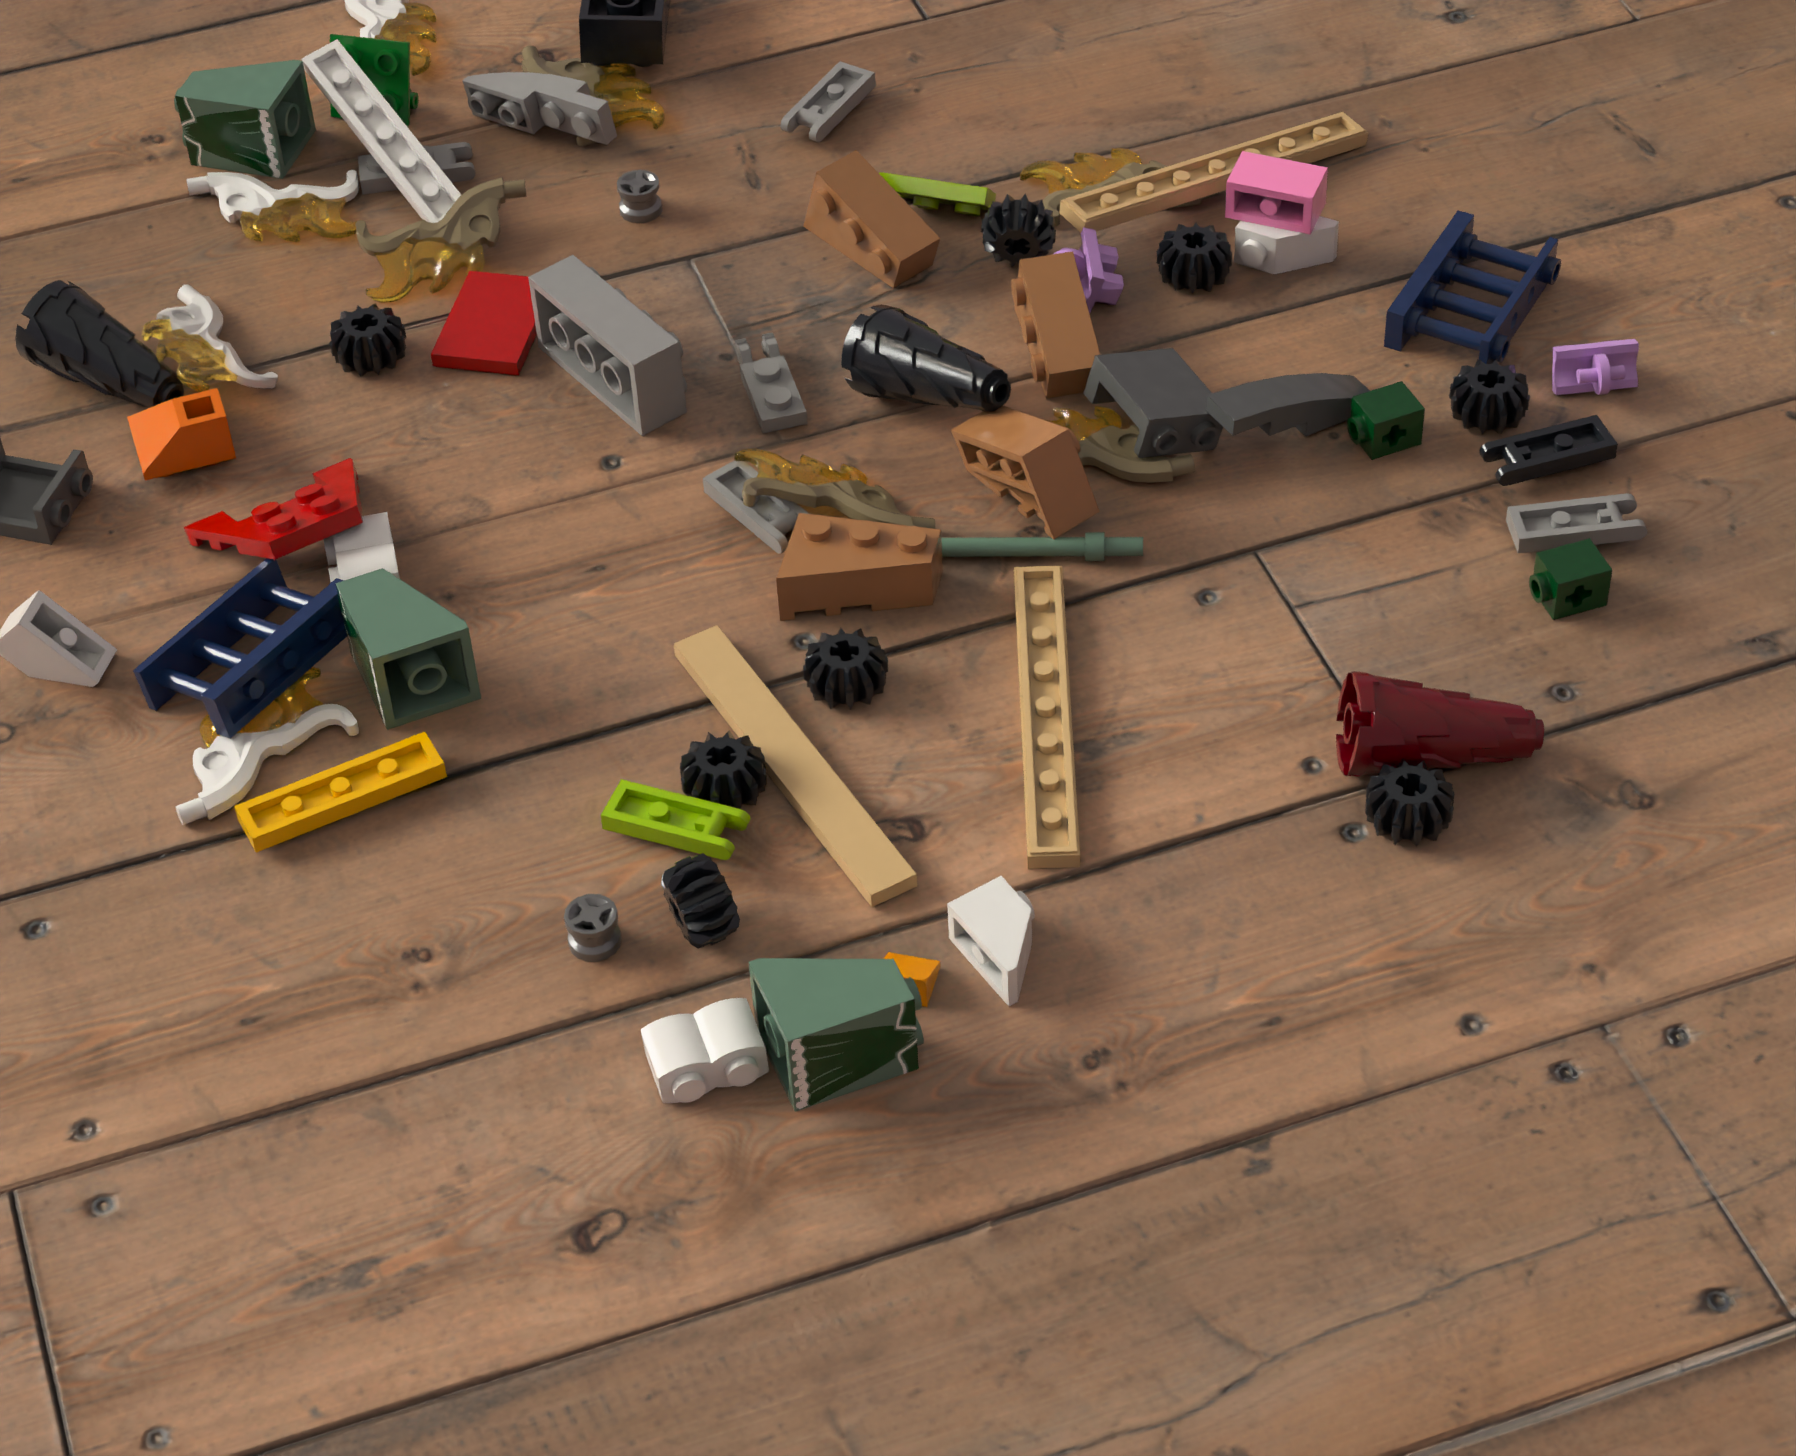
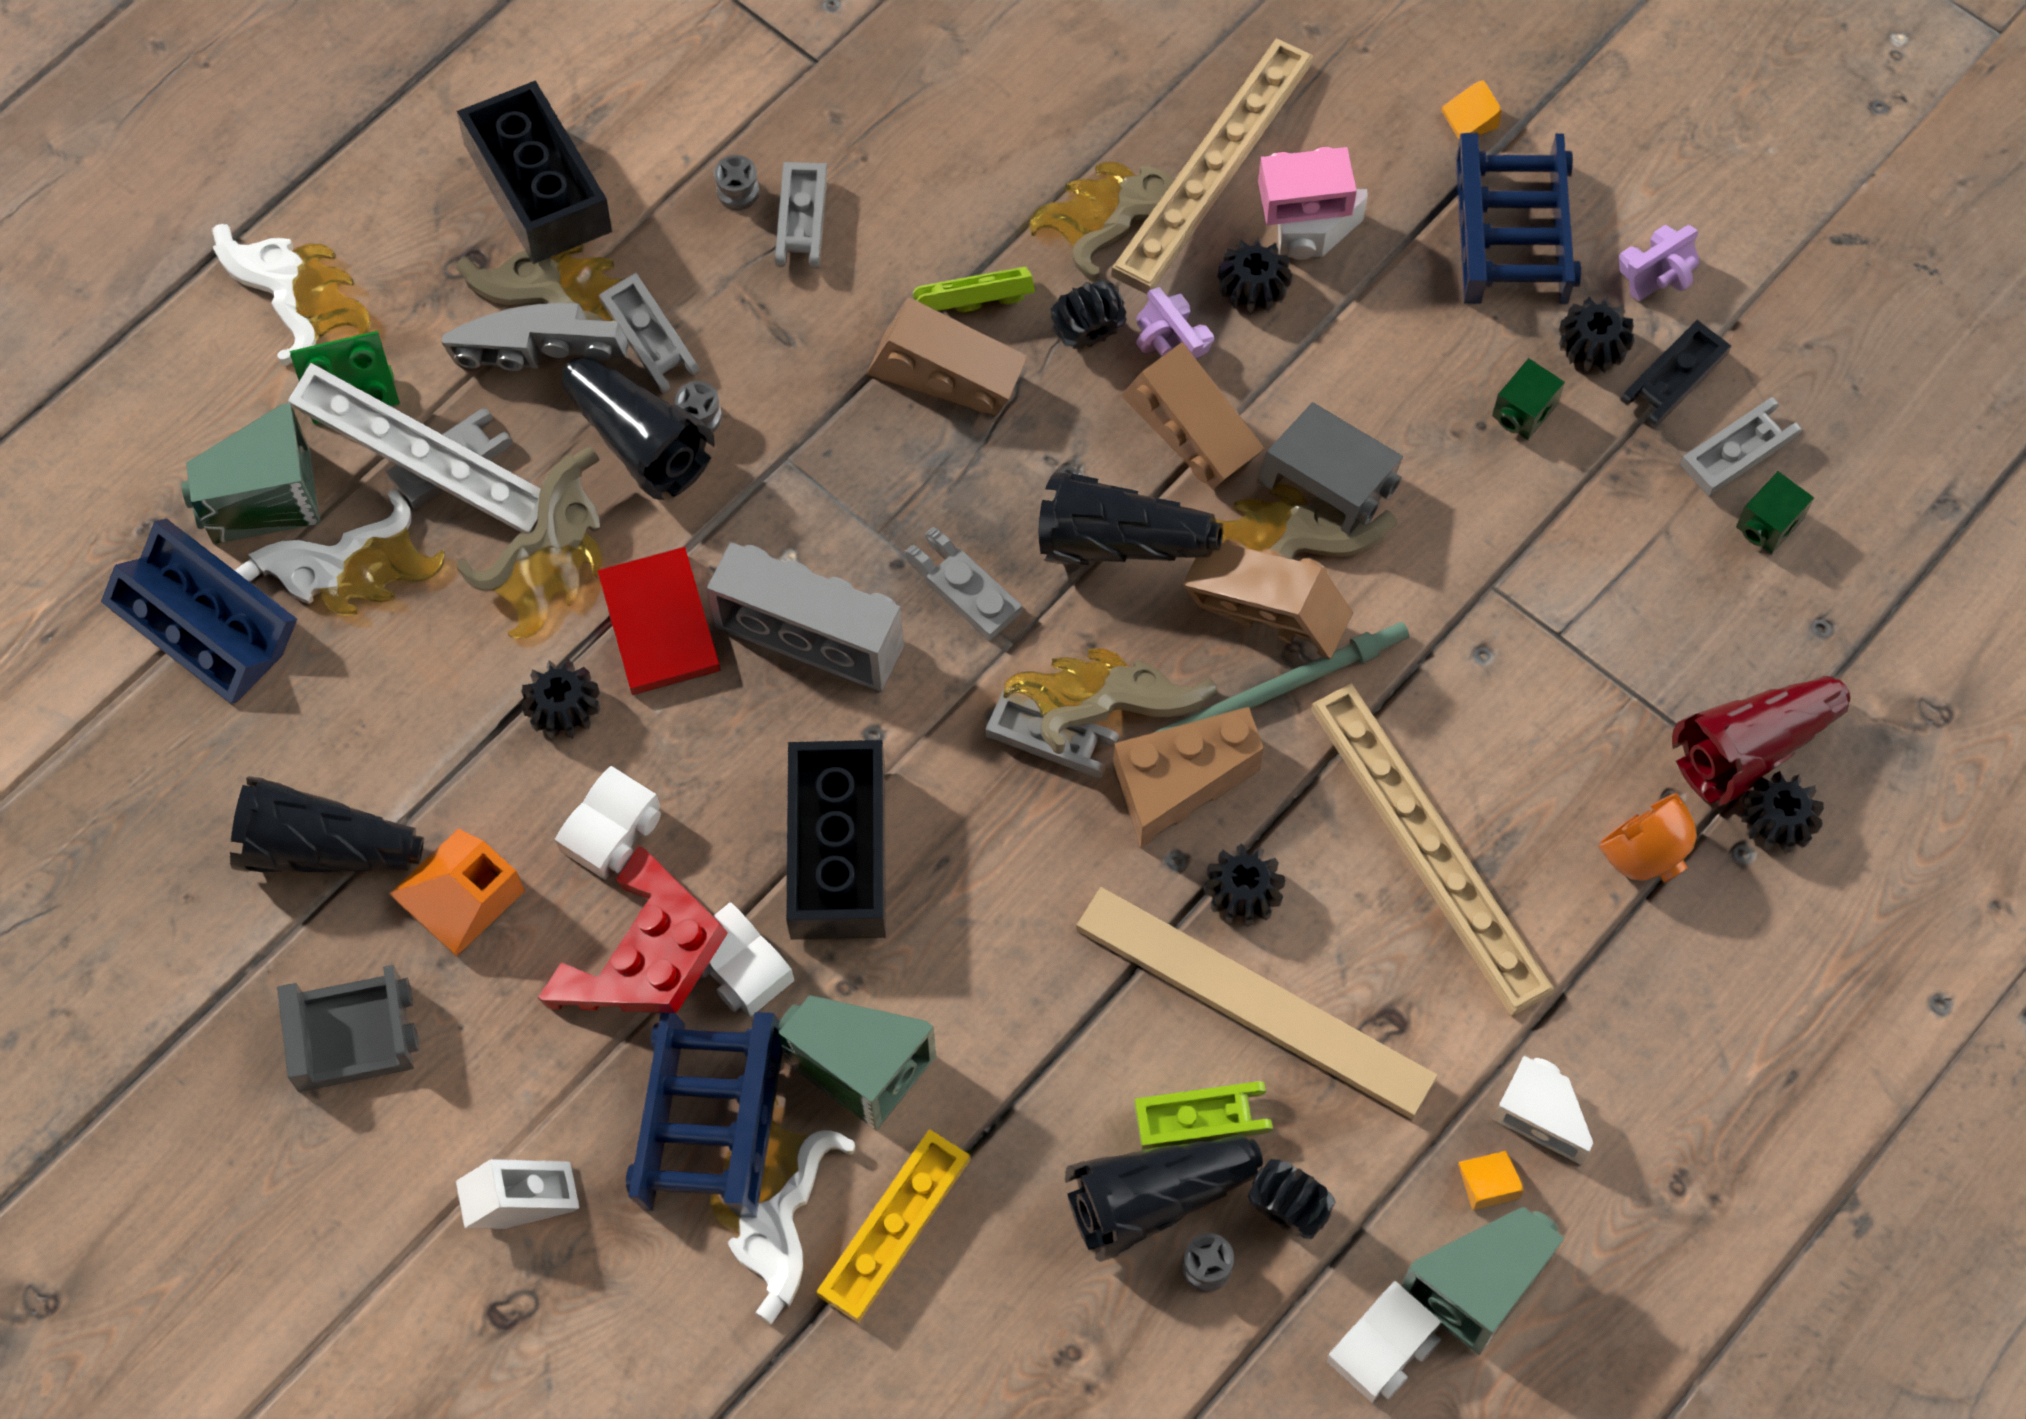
camera: 30 degrees left, 20 degrees up
piece [142,284,278,392] -> none
black gear [680,730,767,809] -> none
dark grey slope [1205,373,1370,436] -> none
none -> dark blue slope [101,518,298,704]
none -> white brick [555,766,661,880]
none -> black cone [562,356,715,500]
none -> light grey hinge [599,273,700,394]
none -> flat silver wheel [714,155,760,210]
none -> black brick [786,740,886,940]
none -> black cone [1065,1134,1263,1262]
none -> light orange slope [1441,80,1502,140]
none -> orange cylinder [1598,793,1697,882]

